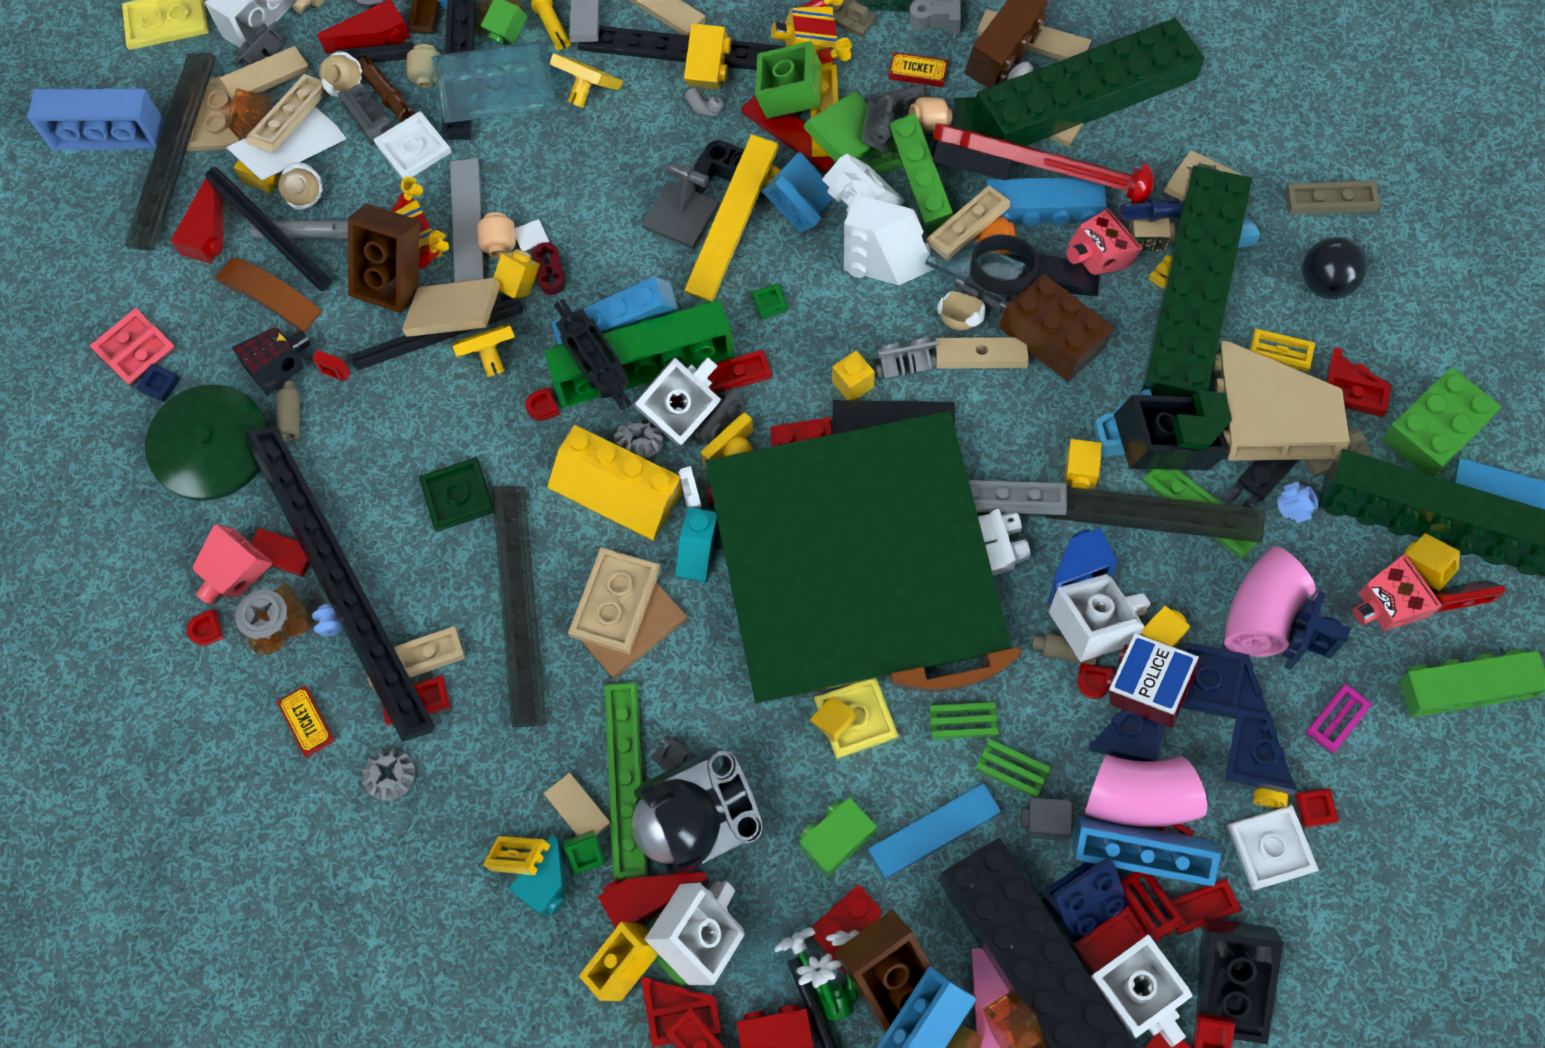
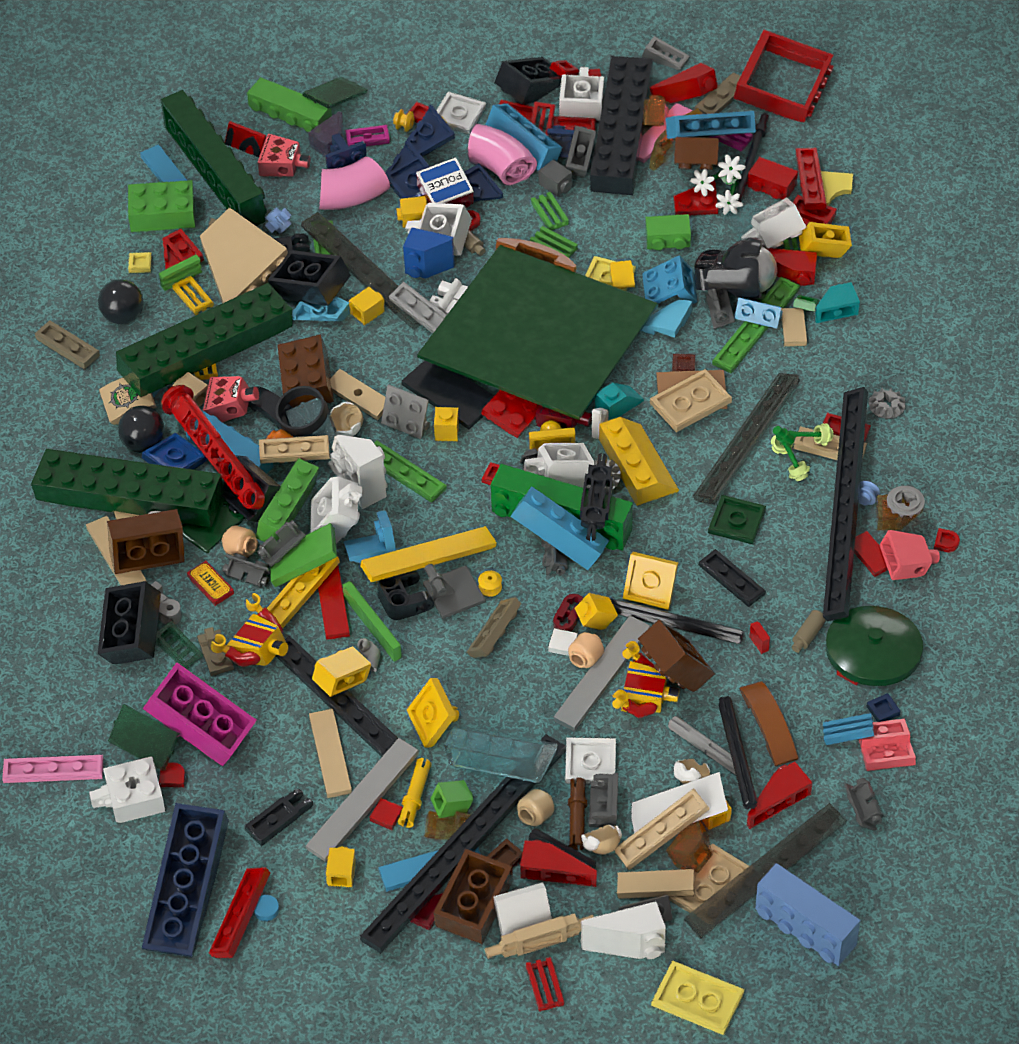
camera: 145 degrees left, 15 degrees down
black torso [232,328,311,396] -> none
tile [276,685,336,757] -> none
tan tile [402,278,500,337] -> none
yellow tile [483,836,550,875] -> none
red tile [525,387,560,421] -> none
green tile [751,283,789,320] -> none
bright green brick [755,41,822,119] -> none
dark azure tile [868,783,1001,880] -> none
dark blue axle [1120,198,1182,222] -> none
dark green tile [1172,390,1232,450] -> none
yellow brick [1404,533,1460,591] -> none
none -> black piece [117,405,165,452]
none -> light yellow tile [128,252,152,273]
none -> blue tile [142,433,207,470]
none -> bright green tile [159,255,202,291]
none -> clear green piece [302,77,368,109]
none -> clear purple slope [308,111,344,158]
none -> bright green tile [342,581,402,662]
none -> bright green tile [374,441,447,503]
none -> yellow wheel [393,109,414,132]
none -> dark tan plate [467,597,522,658]
none -> yellow wheel [478,571,502,597]
none -> dark grey slope [565,126,596,177]
none -> medium azure slope [641,300,692,338]
none -> dark azure bracket [642,255,697,304]
none -> clear orange slope [649,130,673,171]
none -> clear red tile [672,354,695,372]
none -> black tile [699,549,766,607]
none -> hinge [734,297,783,329]
none -> plant [771,423,833,481]
none -> dark azure tile [823,713,874,745]
none -> dark grey hinge [845,778,883,831]

